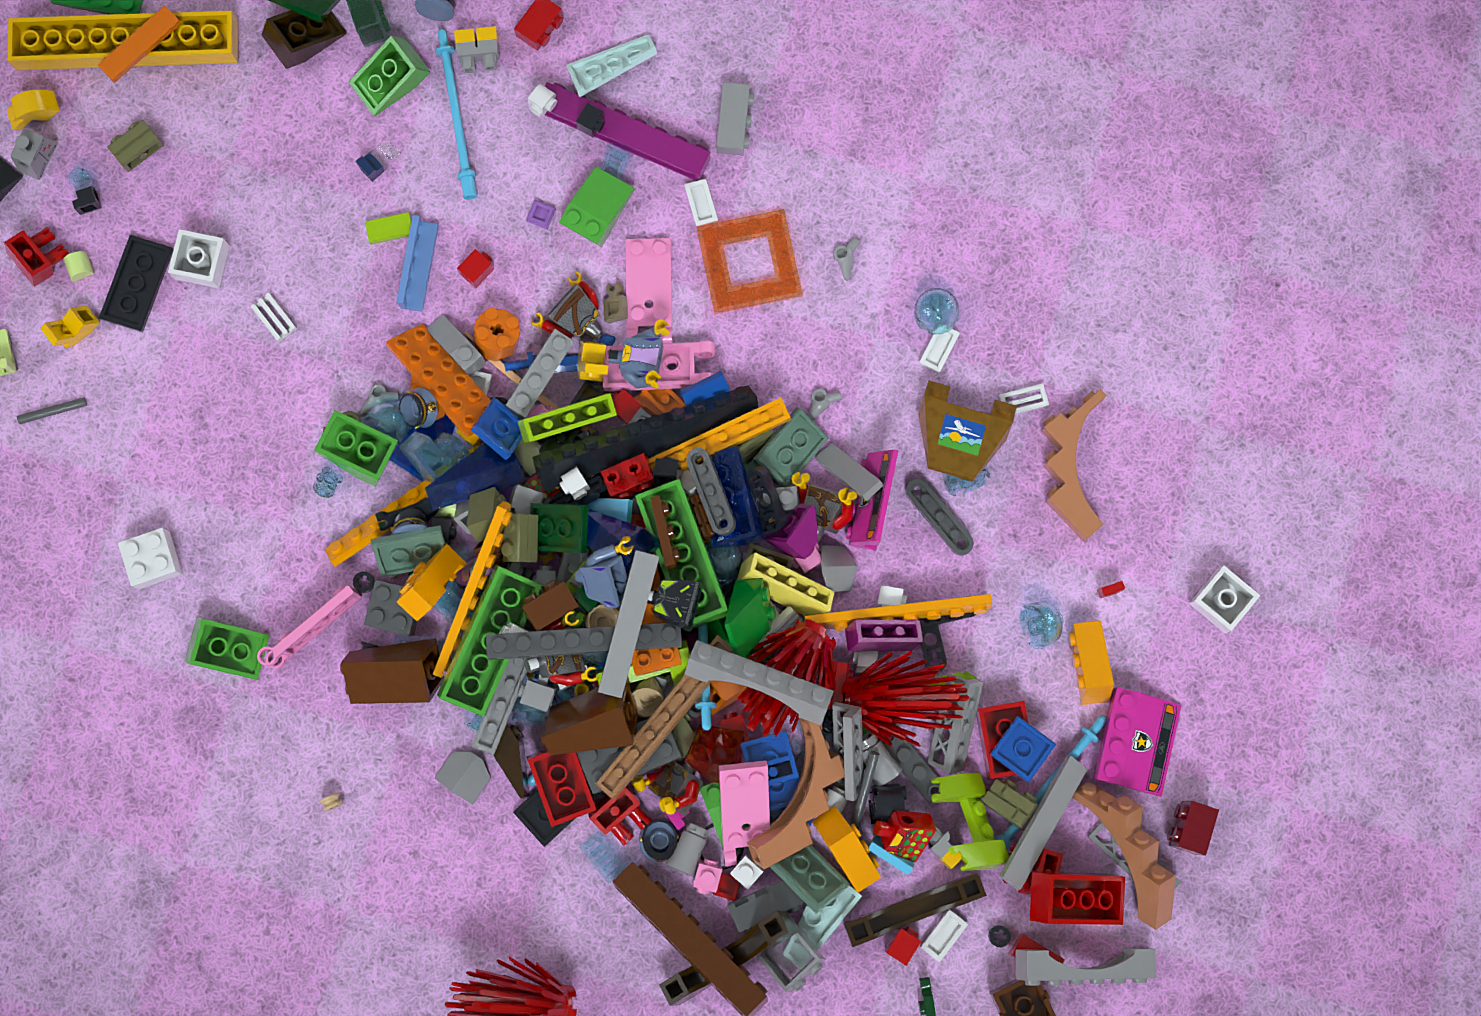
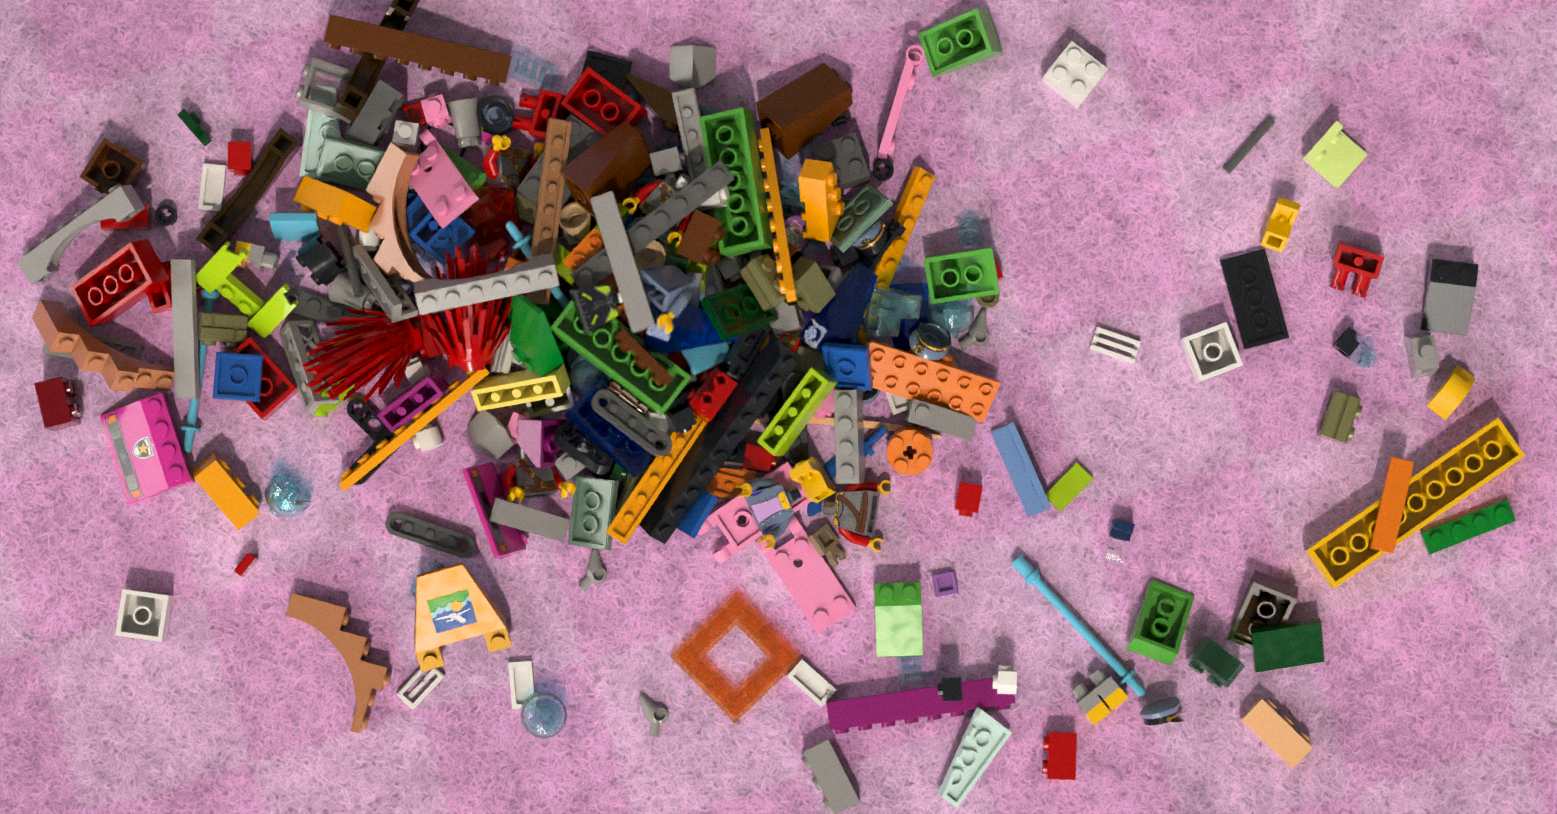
camera: 145 degrees right, 5 degrees up
yellowish green brick [63,251,94,282] -> none
white plate [559,467,590,501] -> none
red torso [874,811,936,863] -> none

